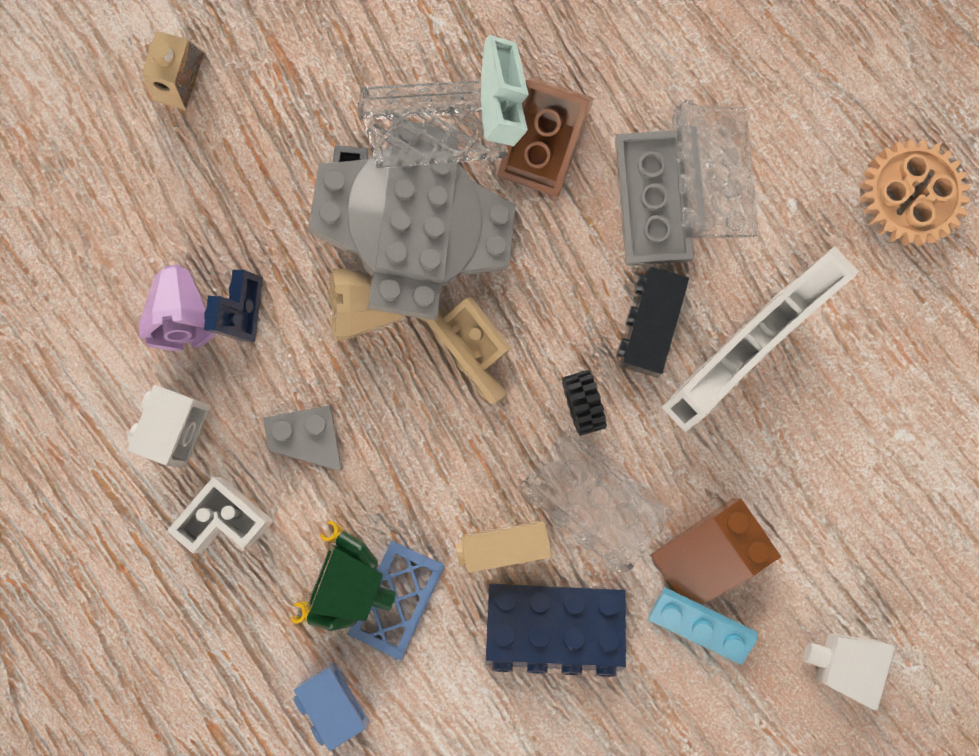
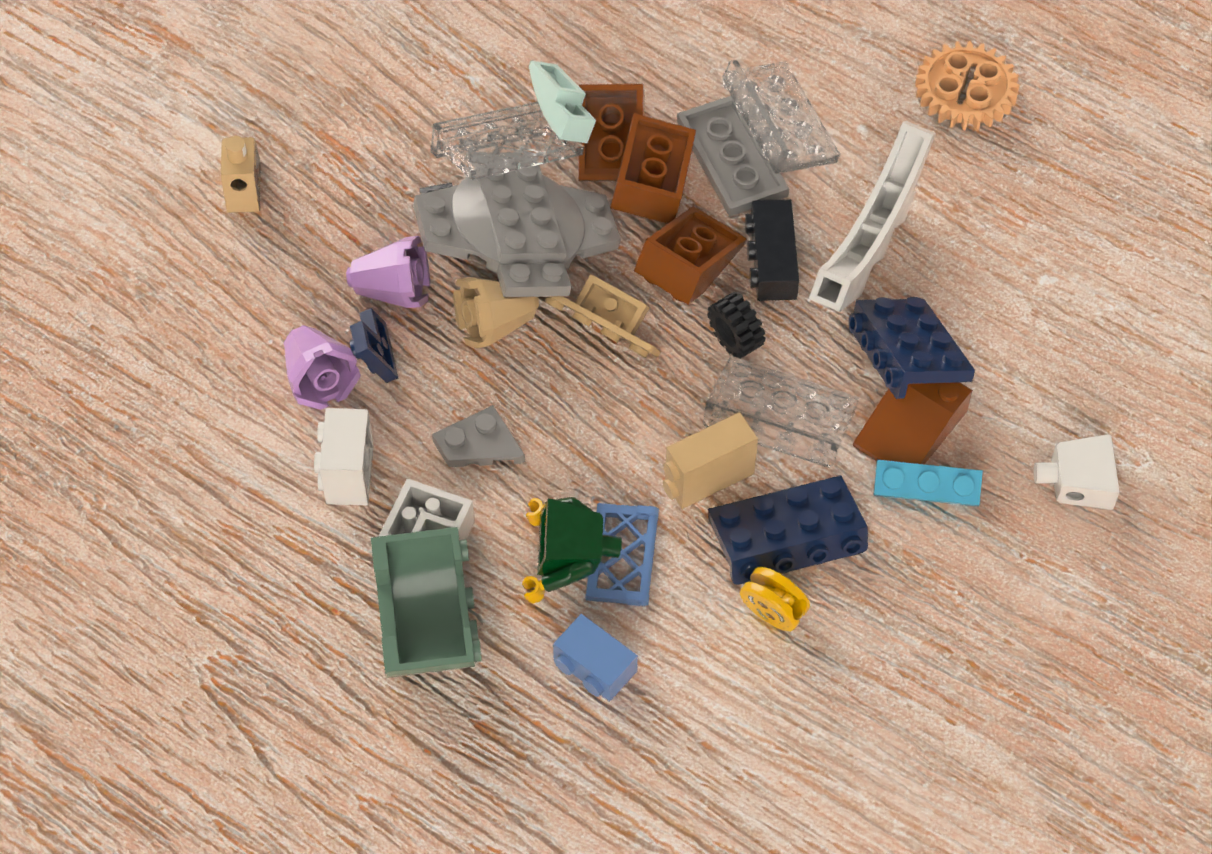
camera: 15 degrees left, 25 degrees down
none -> lavender cone [346,236,430,308]
none -> sand green cylinder [371,527,482,678]
none -> dark orange slope [610,113,696,224]
none -> dark orange slope [634,206,747,305]
none -> yellow head [739,567,810,631]
none -> dark blue bracket [849,297,975,399]

